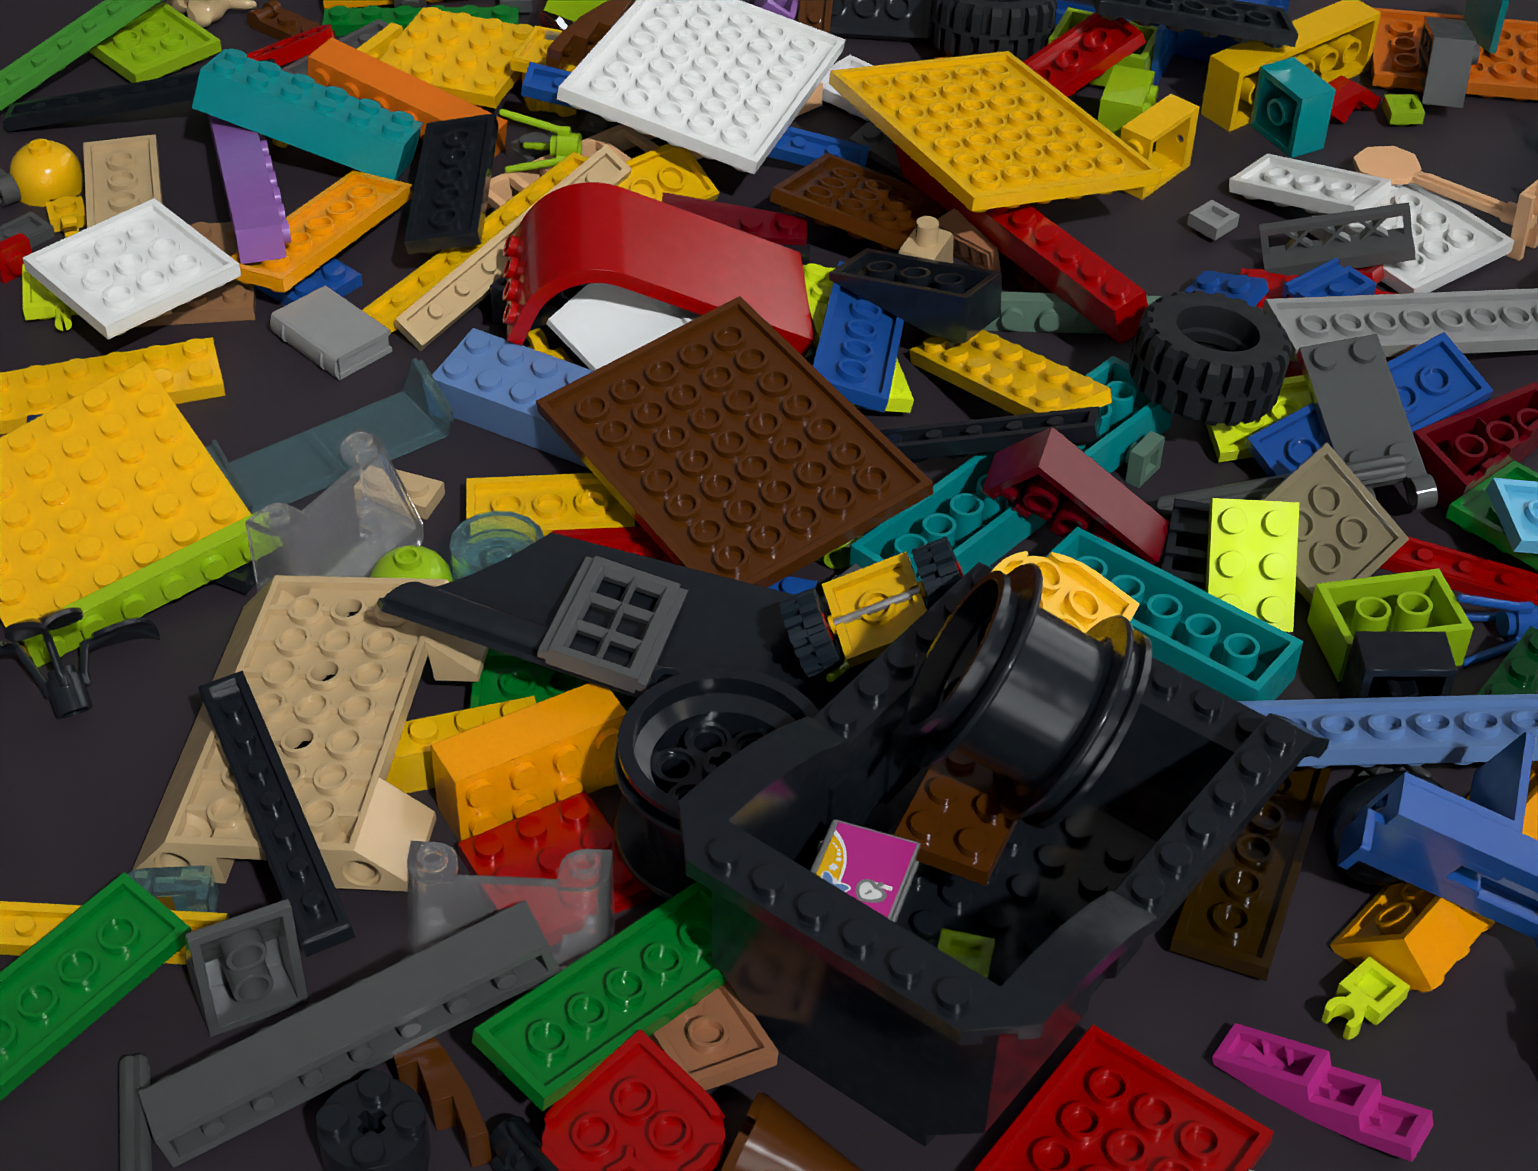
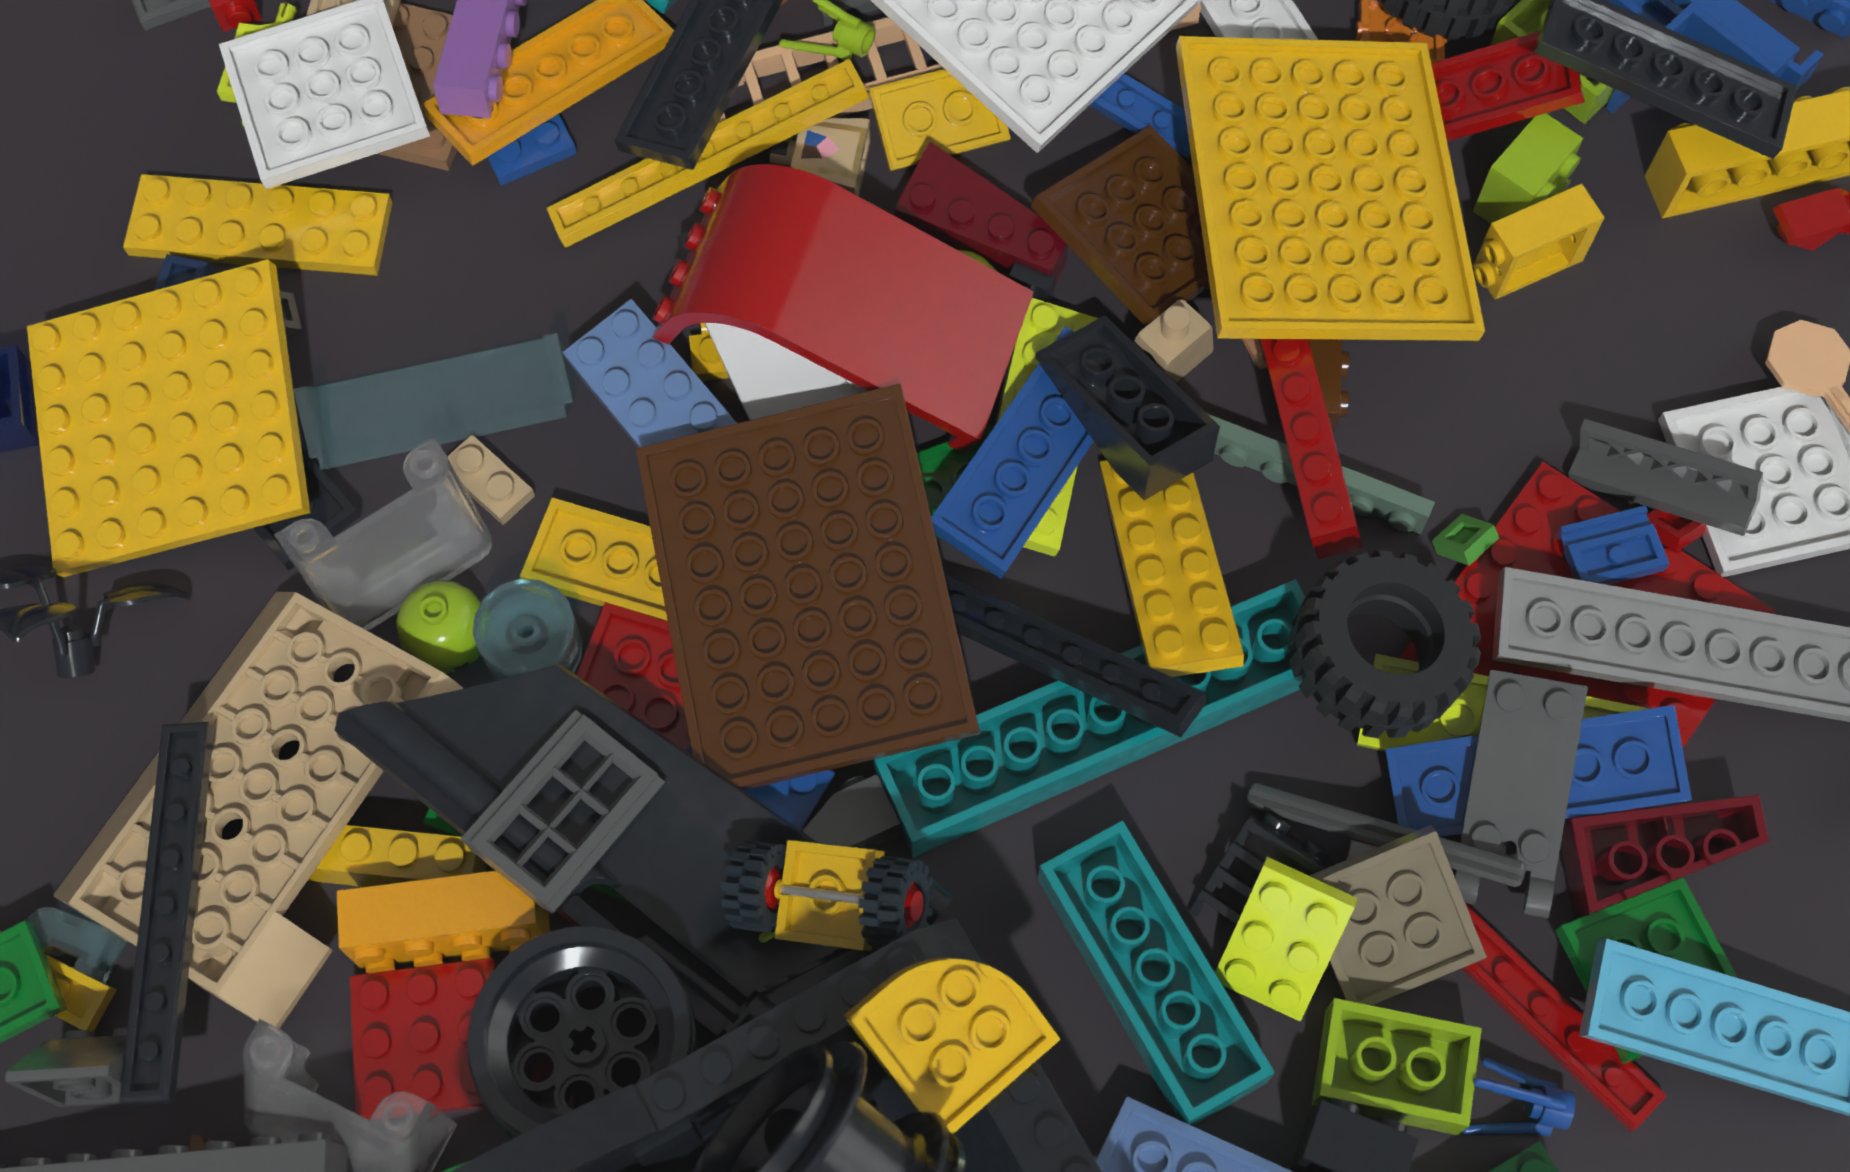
camera: 25 degrees right, 25 degrees up
lime plate [22,511,276,668] -> none
light grey piece [270,285,392,380] -> none
tan plate [394,144,632,352] -> none
dark red wedge [981,427,1170,565] -> none
sand green plate [1125,431,1165,488] -> none
blue plate [1185,270,1269,307] -> none
light grey plate [1187,200,1240,240] -> none
white plate [1229,154,1391,214] -> none
teal brick [1250,57,1336,158] -> none

